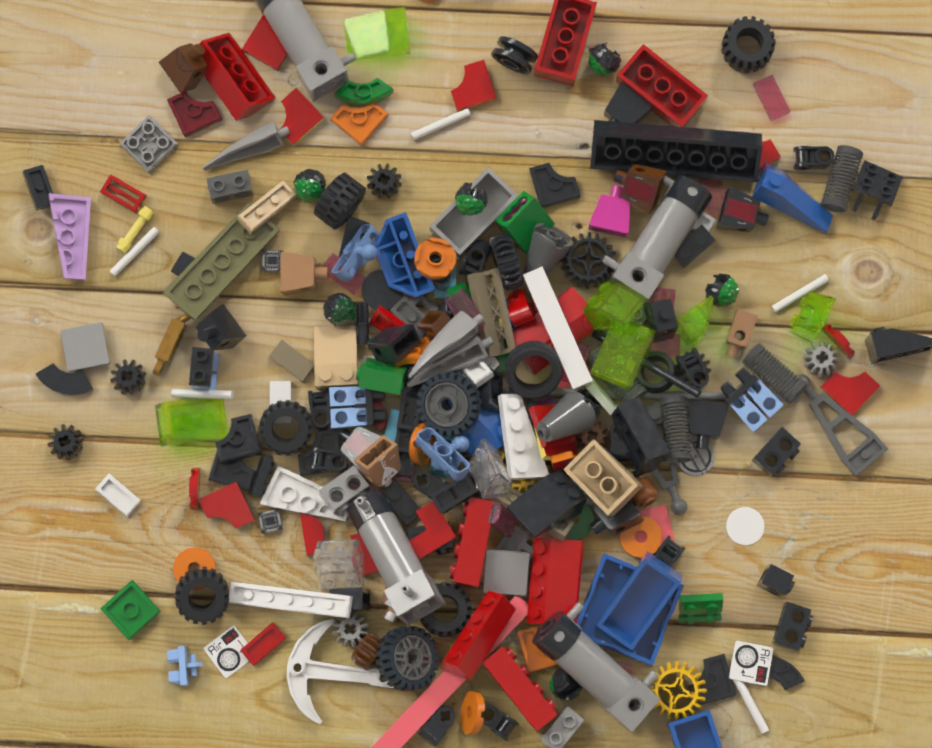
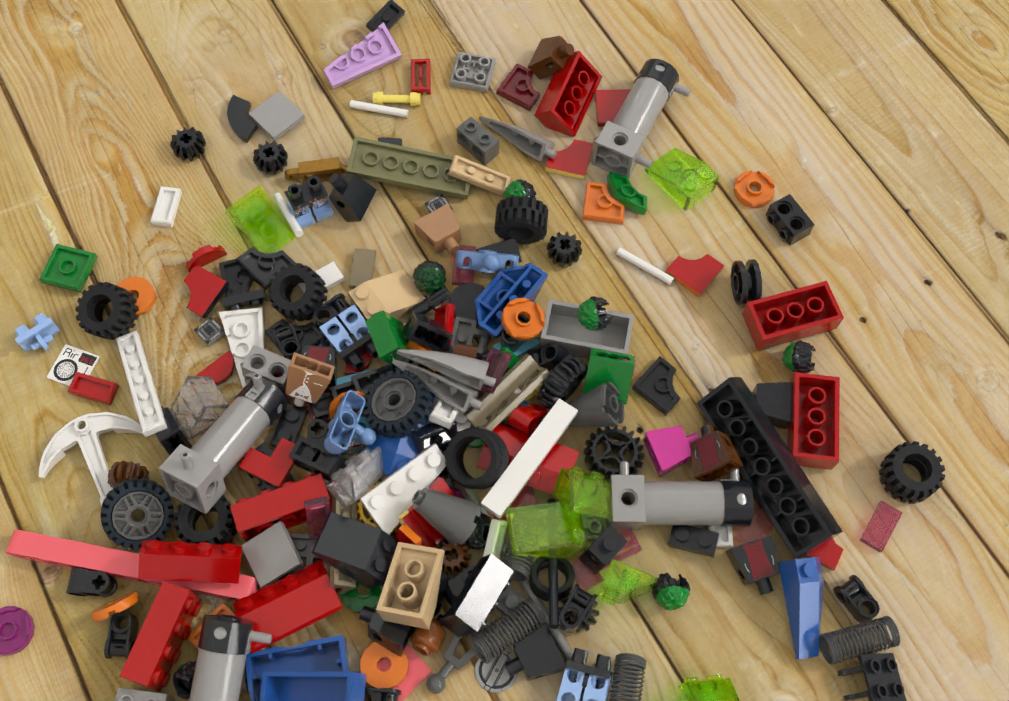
camera: 55 degrees right, 15 degrees down
light grey gear [332,612,369,648] -> none
medium nougat torso [726,309,758,358] -> none
white bar [771,274,829,313] -> none

